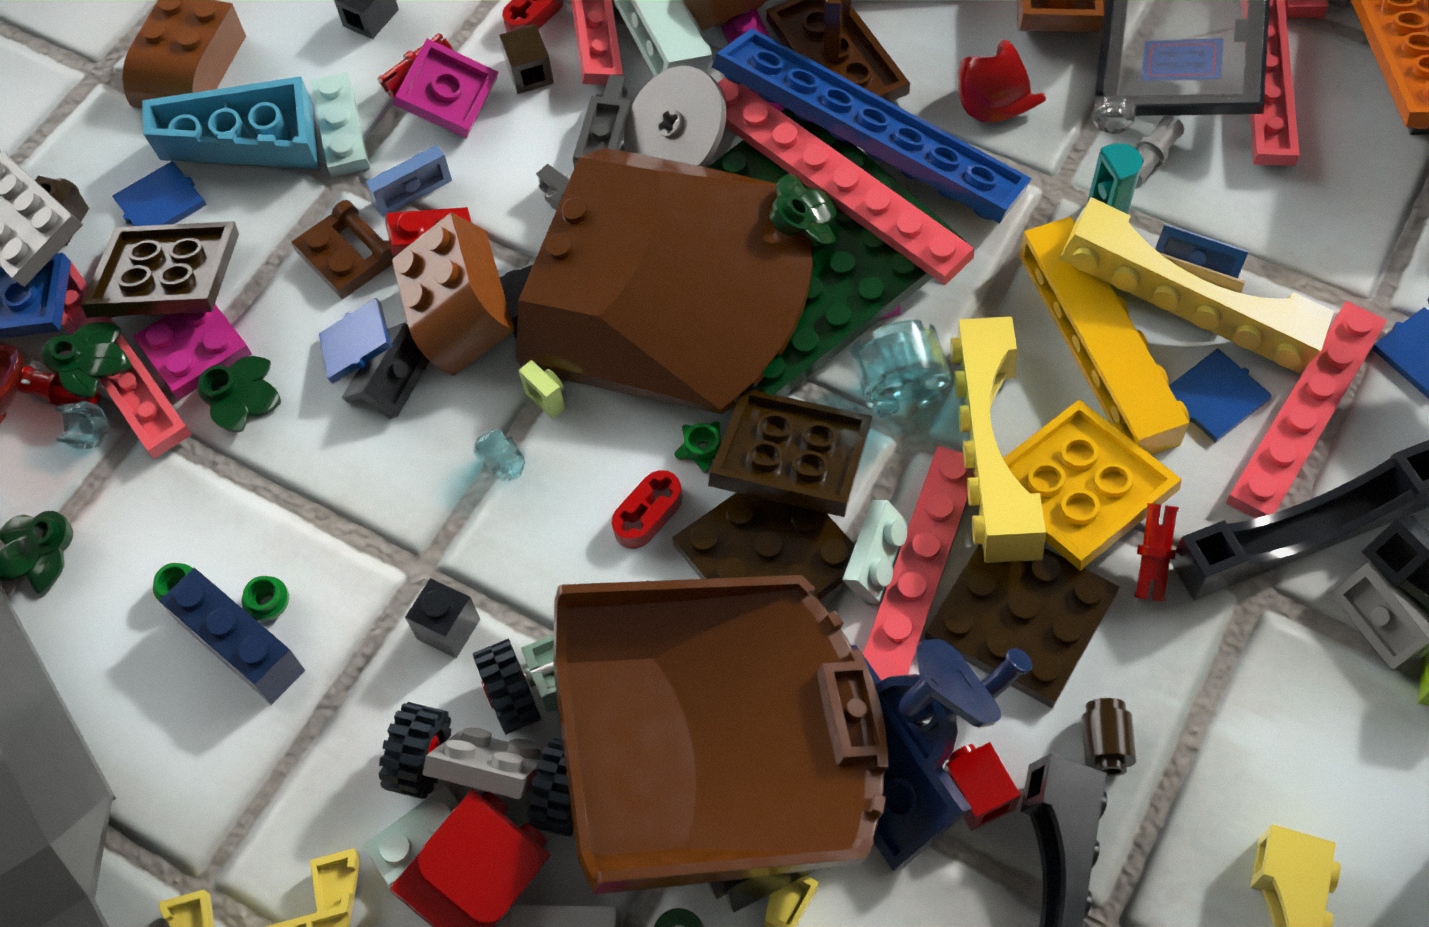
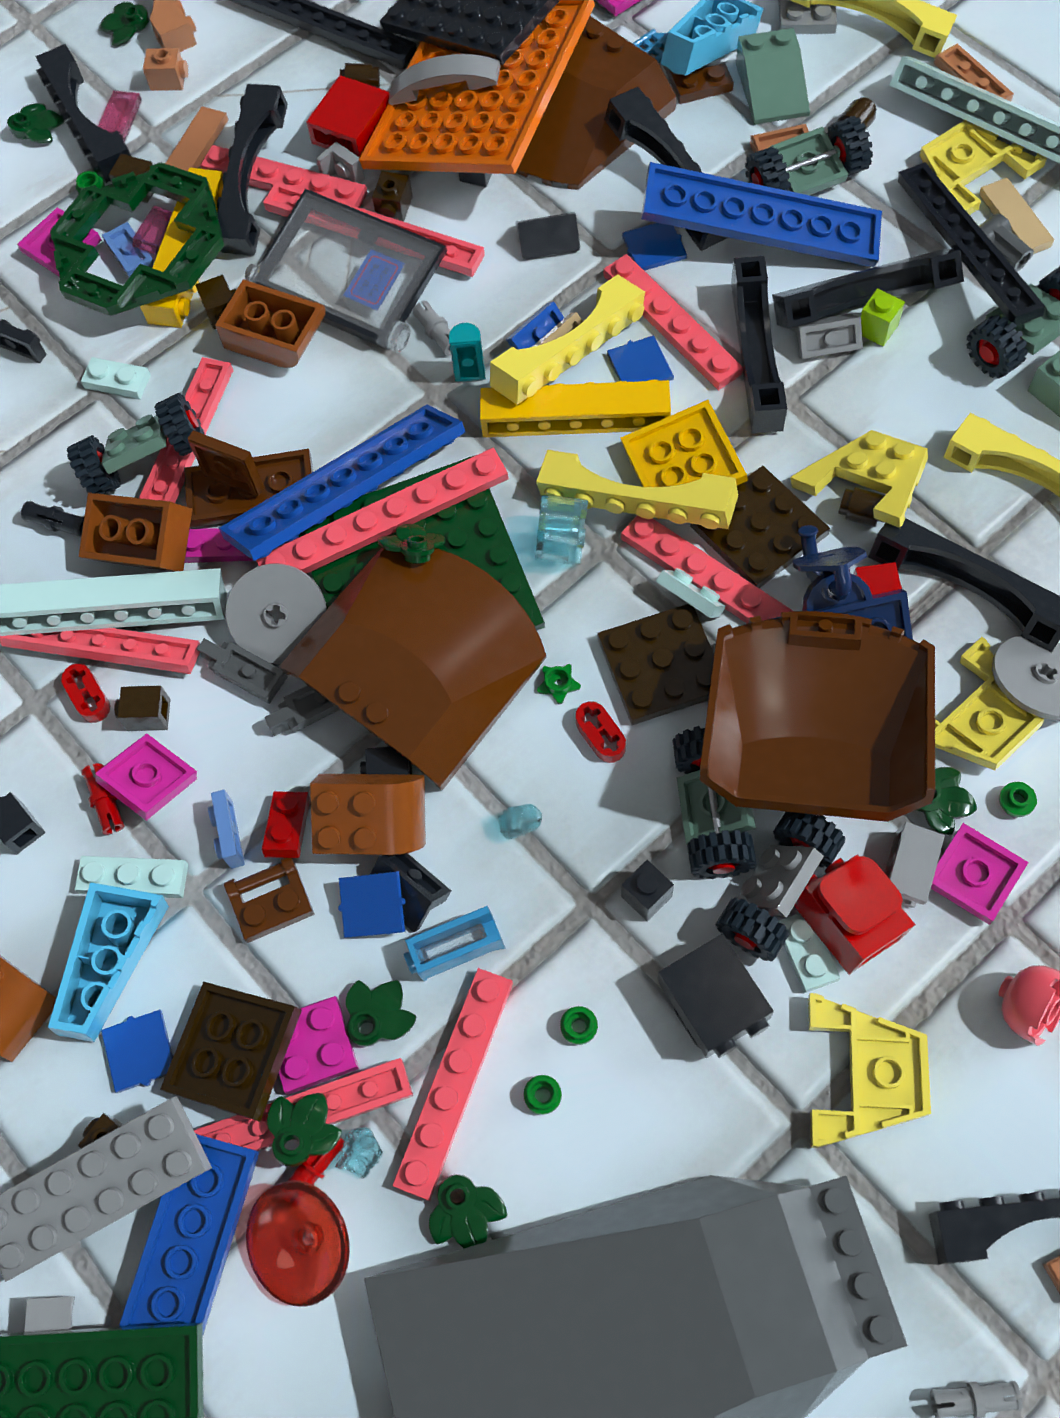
camera: 70 degrees left, 5 degrees up
dark blue brick [159,567,306,705] -> none
yellowish green plate [518,360,565,419] -> none
dark brown plate [708,388,873,517] -> none
red piece [957,40,1046,123] -> none
red pin [1134,503,1179,602] -> none
none -> dark brown brick [372,171,413,222]
none -> coral plate [392,968,513,1201]
none -> dark azure window [404,905,506,981]
none -> black panel [515,212,580,259]
none -> black brick [657,933,774,1058]
none -> light yellow wing [791,430,928,528]

